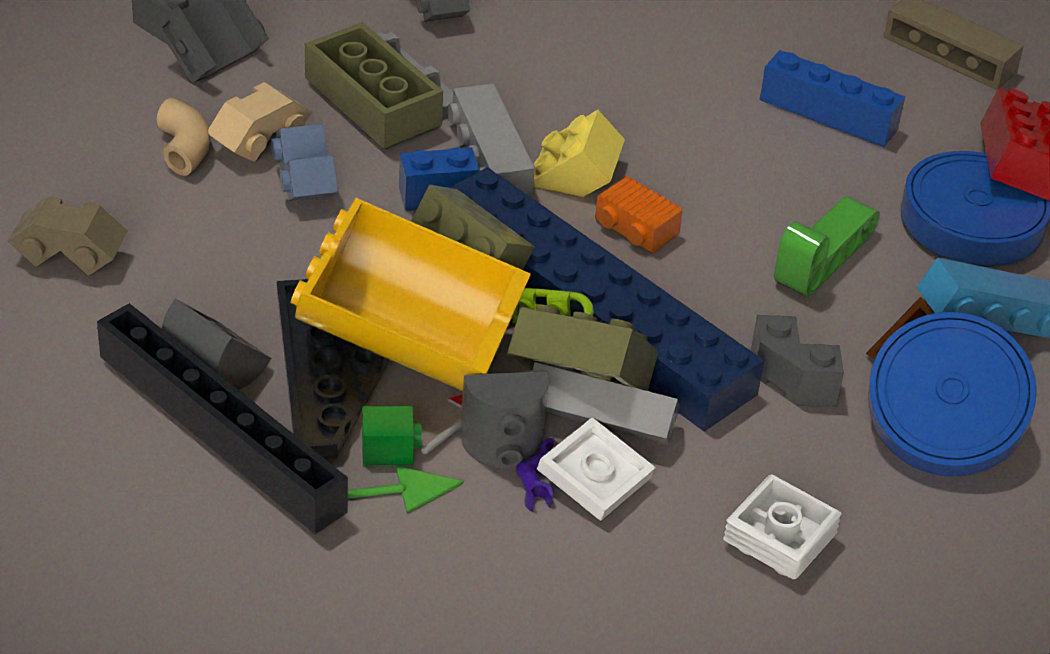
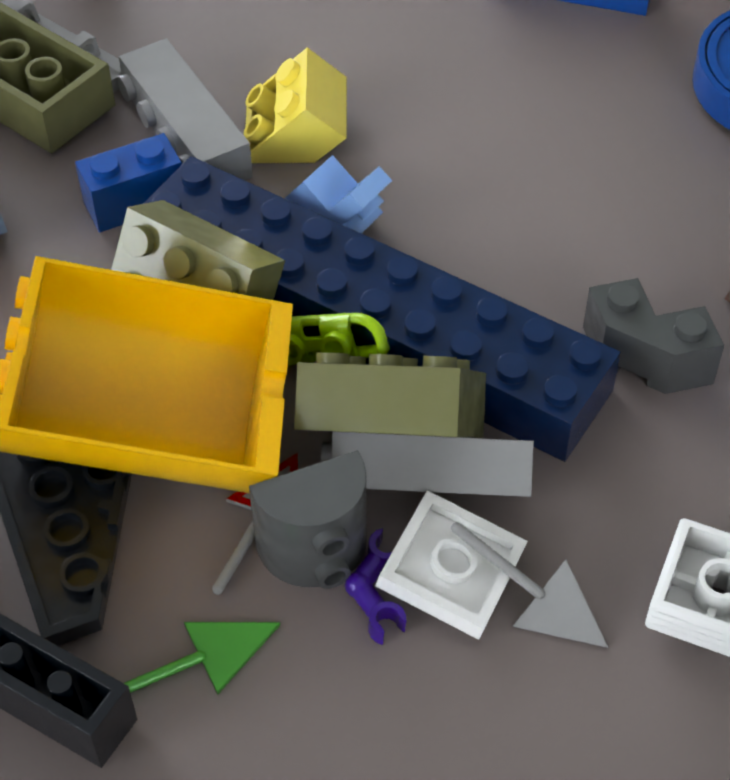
camera: 10 degrees left, 10 degrees up
green brick [362,406,422,466] -> none
orange brick [595,175,683,254] -> none
bright green beam [774,196,880,297] -> none
none -> light blue brick [285,155,392,234]
none -> light grey piece [451,522,609,648]

